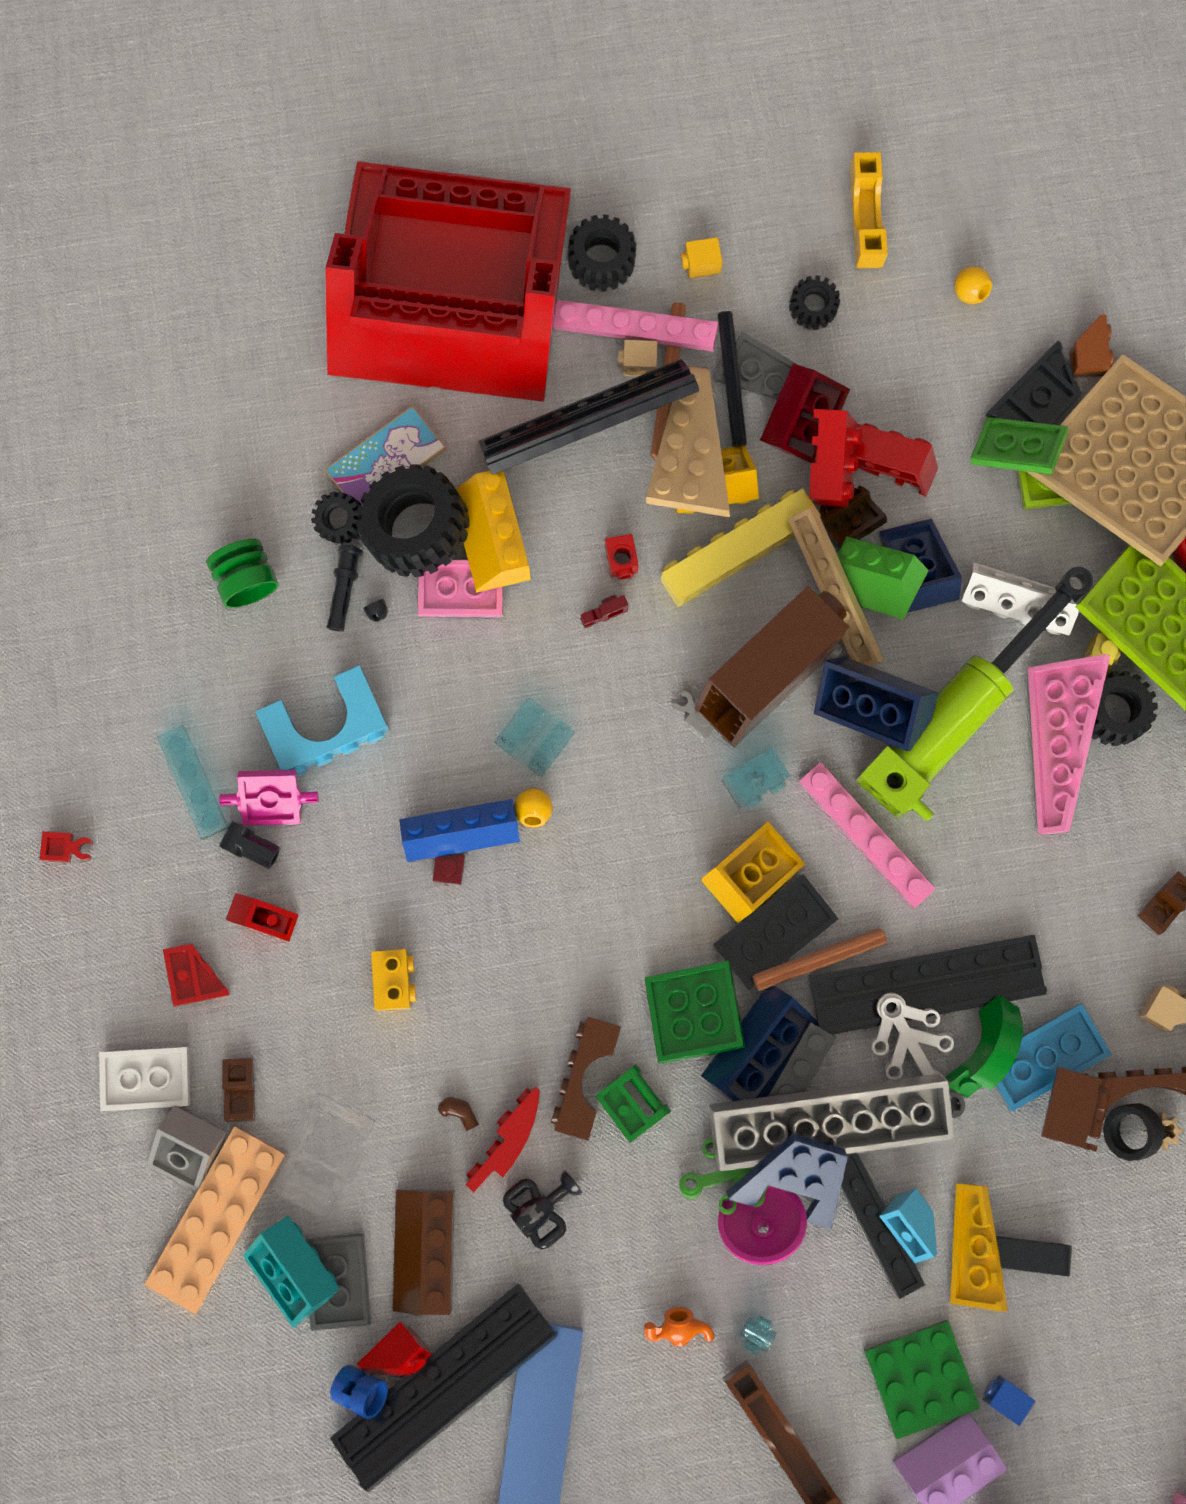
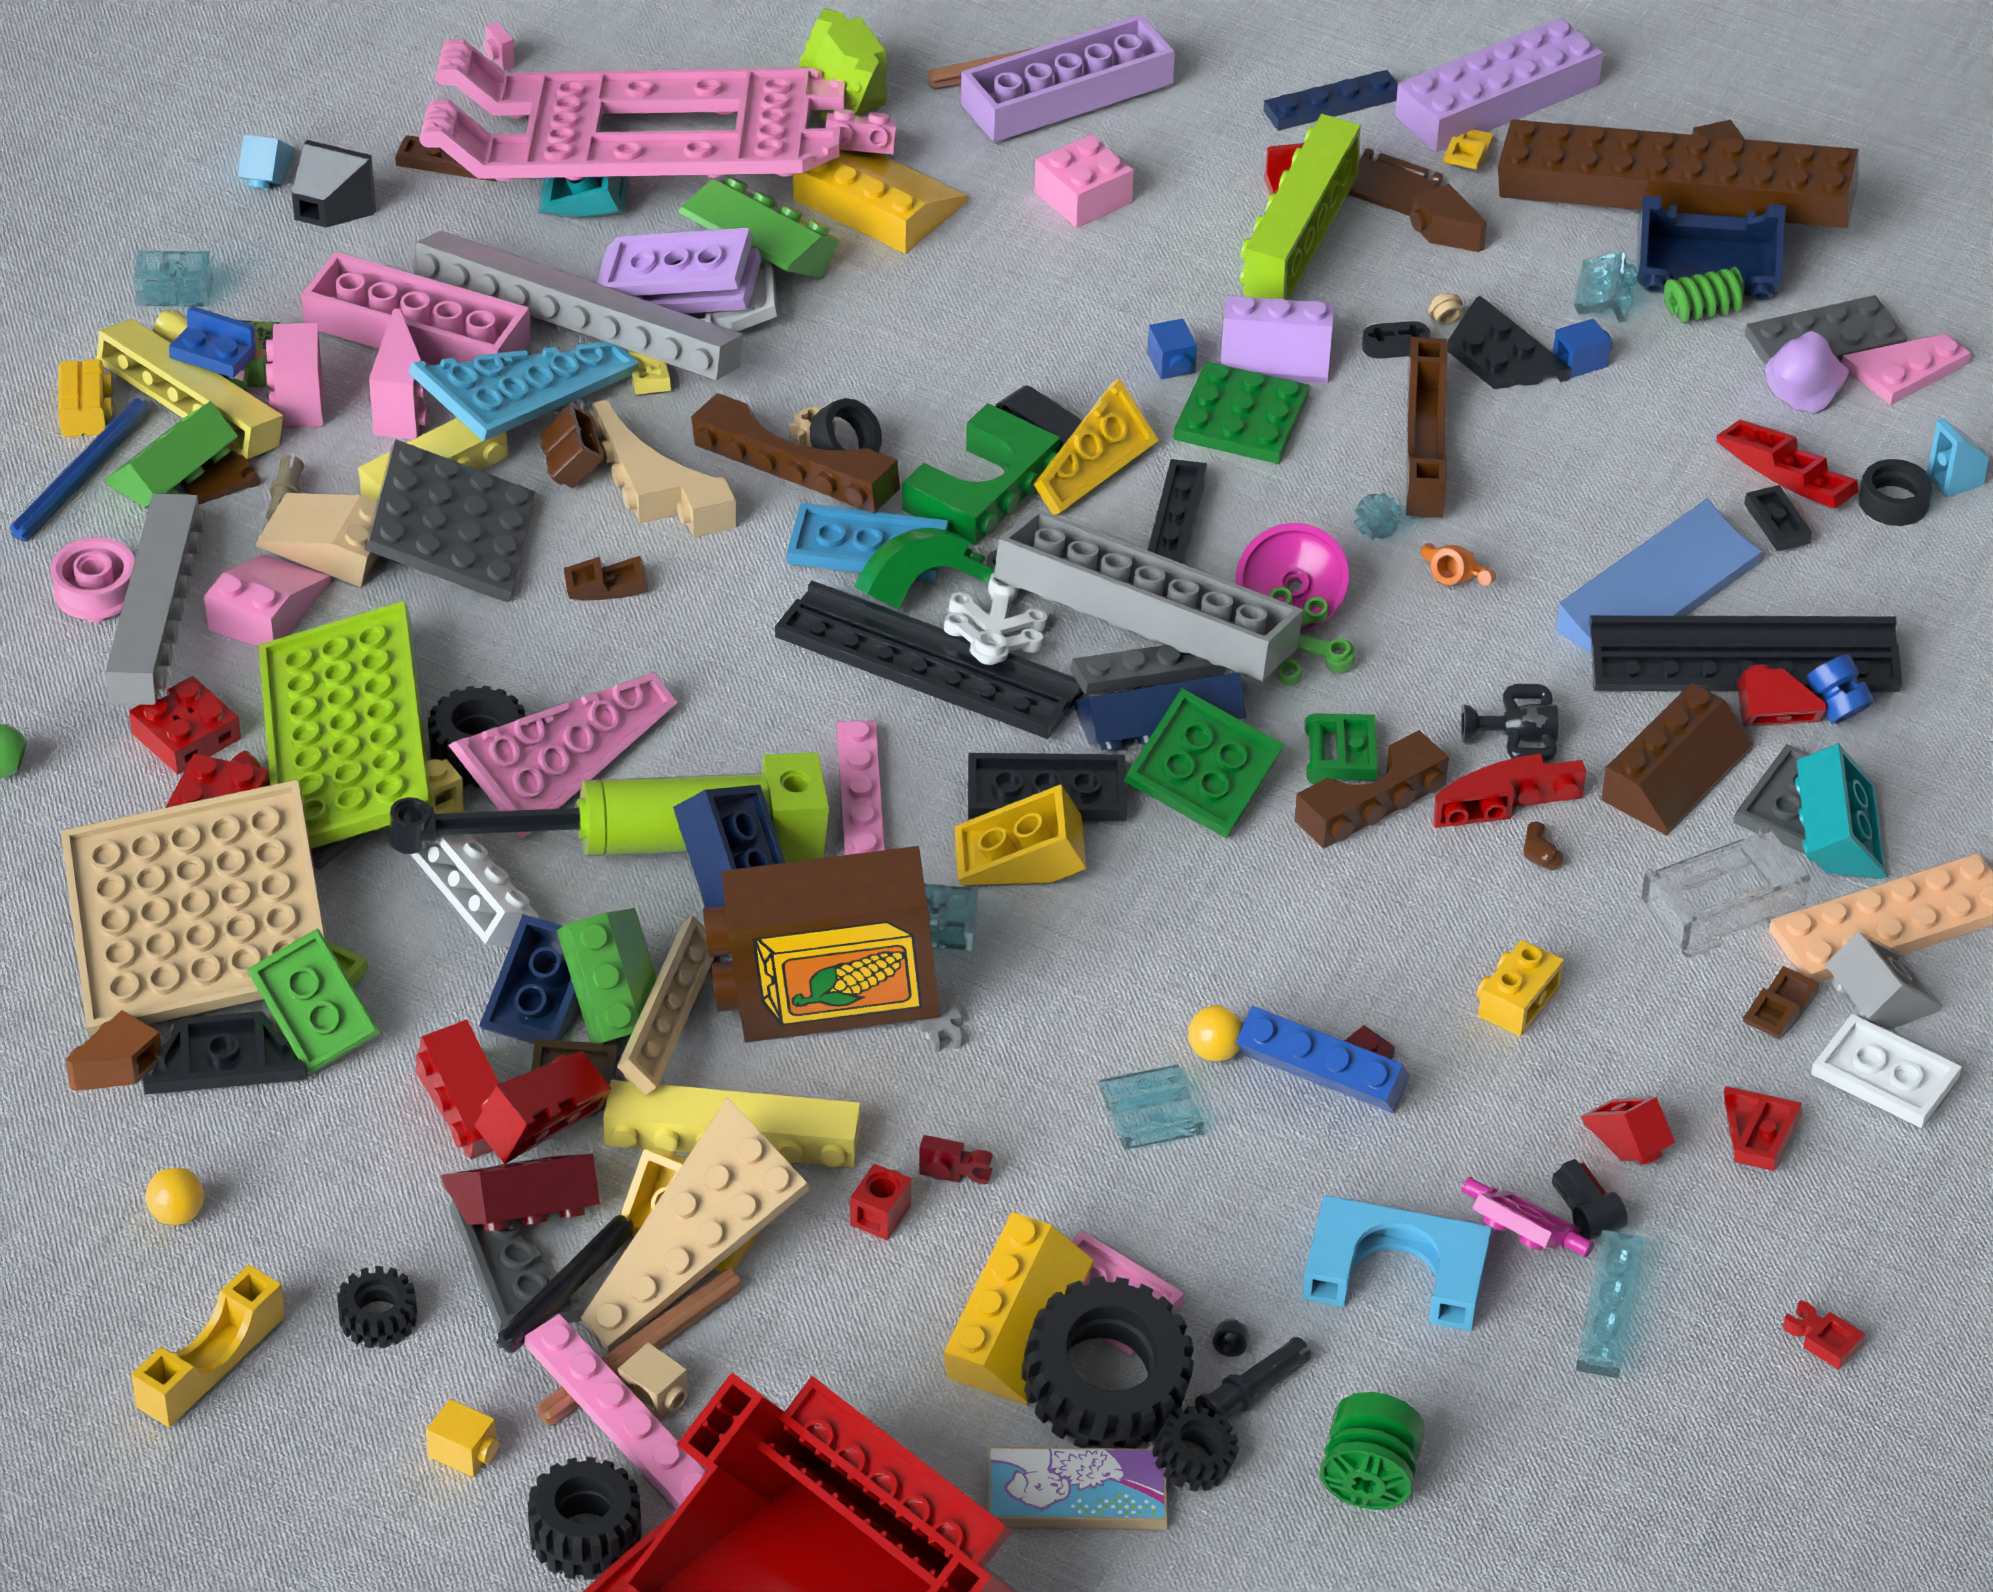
camera: 140 degrees left, 35 degrees down
black plate [478,359,699,474] -> none
wing [726,1133,848,1229] -> none
nougat axle [753,928,887,990] -> none
medium azure slope [880,1188,937,1263] -> none
reddish brown piece [1041,1067,1113,1152] -> none
none -> green arch [902,403,1060,546]

